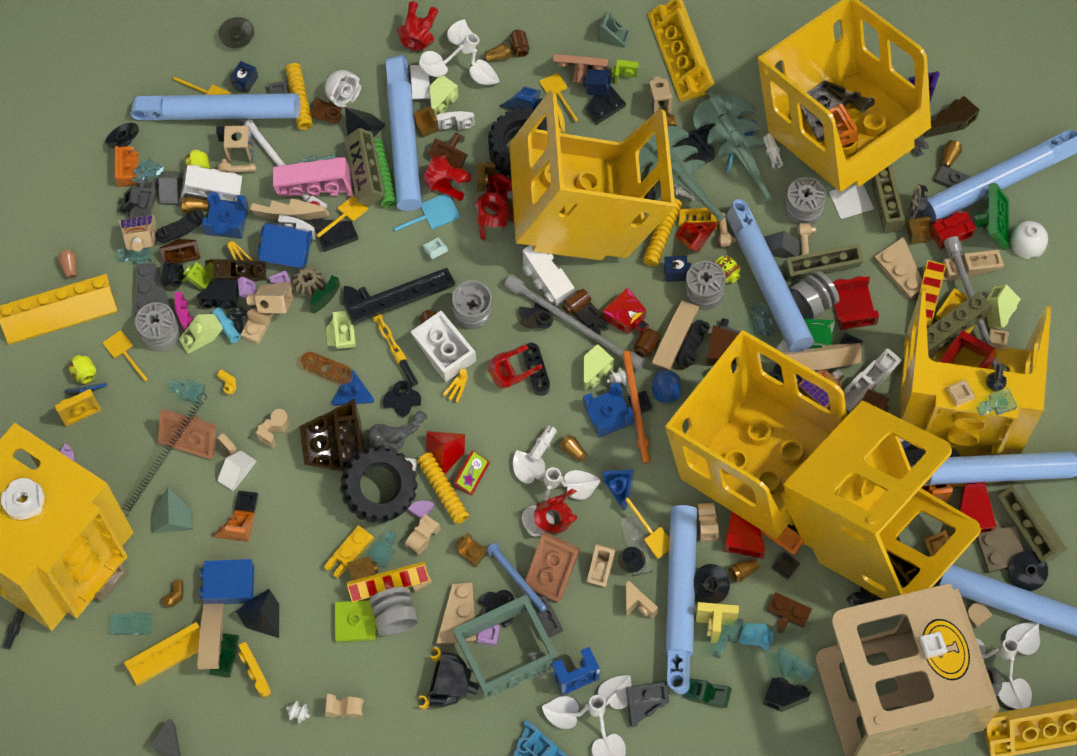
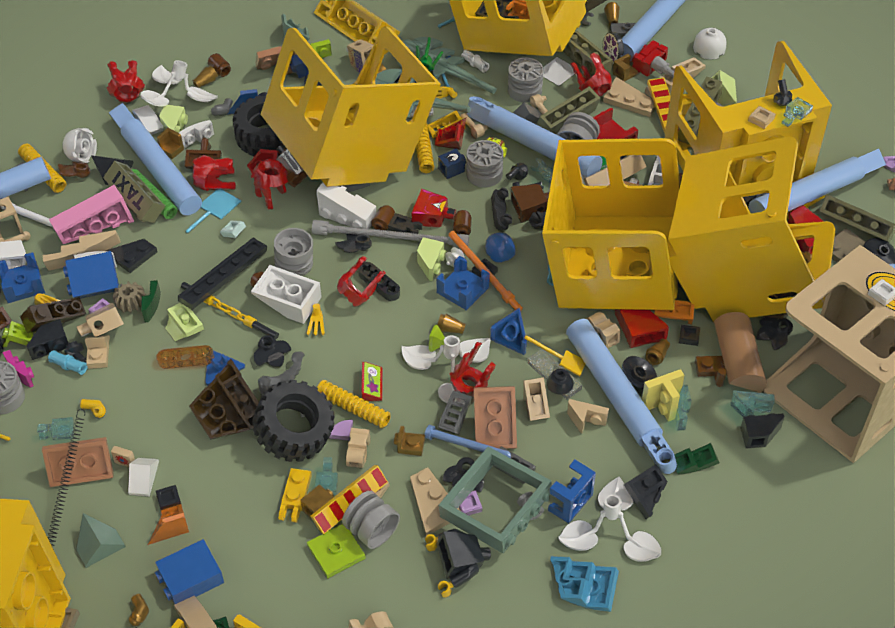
camera: 30 degrees left, 15 degrees down
yellowish green slope [179,314,223,353] -> none
black slope [236,589,279,638] -> none
lavender tile [237,277,256,298] -> none
tan leg [256,409,289,449] -> none
yellow piece [317,196,369,237] -> none
black tile [343,286,362,305] -> none
red slope [426,431,466,475] -> none
pearl gold bracket [477,162,496,191] -> none
white axle [529,425,557,461] -> none
yellow piece [539,72,578,122] -> none
tan slope [652,300,700,370] -> none
medium azure bracket [739,623,773,650] -> none
green plate [975,183,1009,250] -> none
none -> dark grey arm [211,98,233,116]
none -> green plant [416,37,443,71]
none -> lime slope [429,325,445,352]
none -> yellow piece [436,86,458,99]
none -> dark grey slope [438,390,472,435]
none -> black plate [506,162,528,180]
none -> red piece [570,53,612,96]
none -> medium nougat brick [714,312,767,393]

